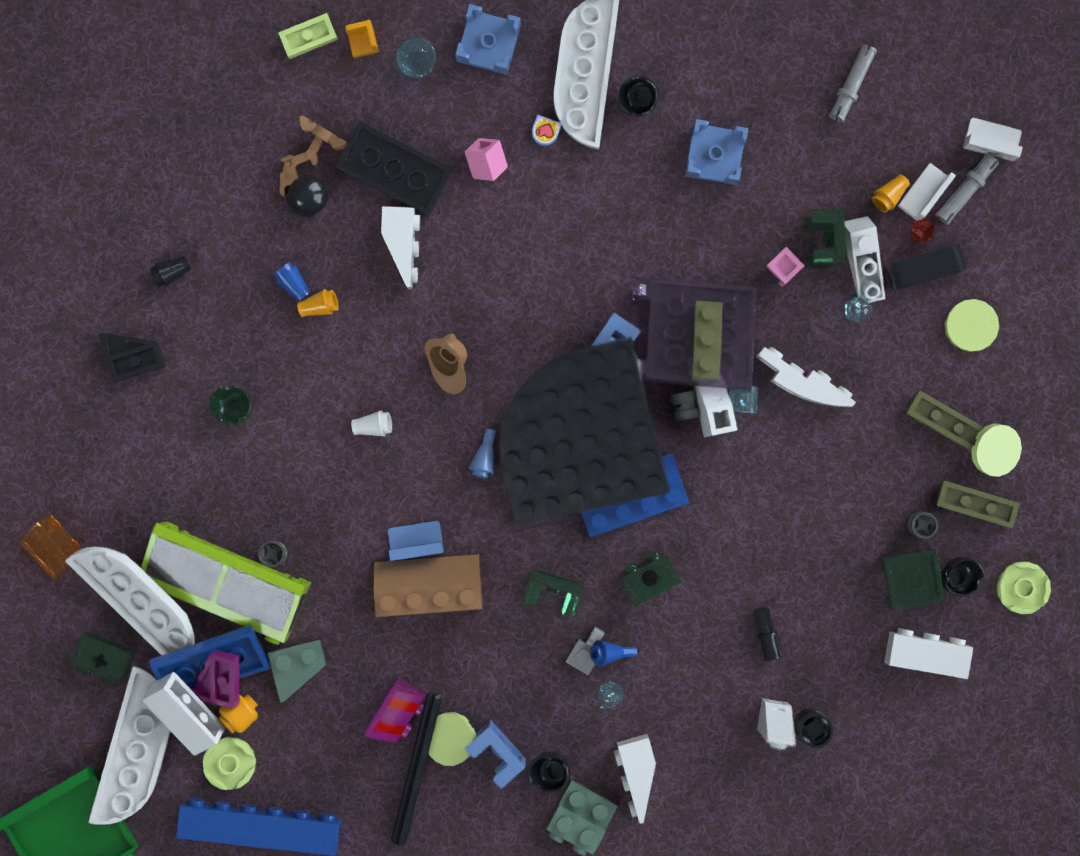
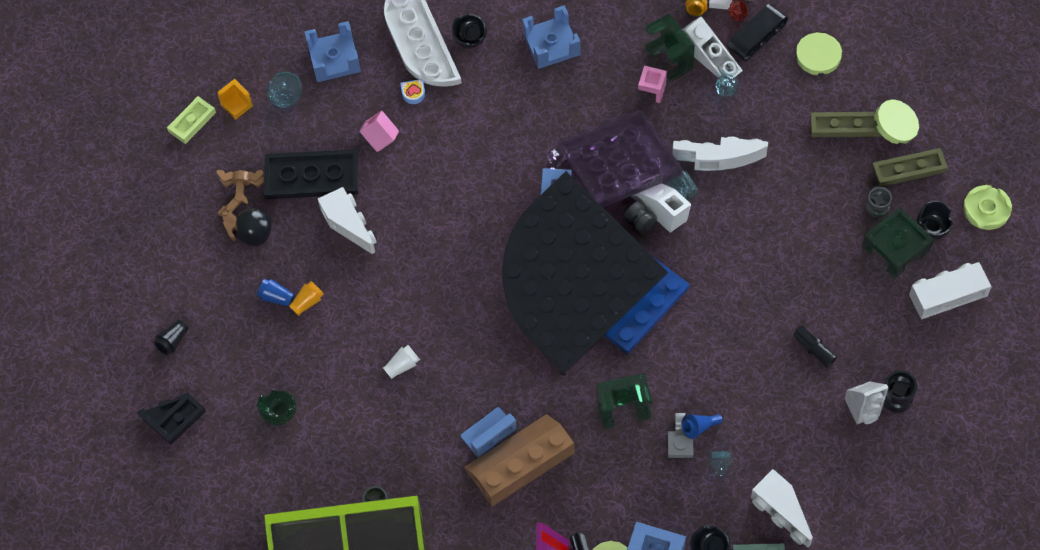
camera: 25 degrees left, 25 degrees down
medium nougat piece [424,334,467,394] -> none
medium blue cone [468,429,496,478] -> none
clear green brick [619,551,682,607] -> none
olive plate [692,301,723,382] -> none

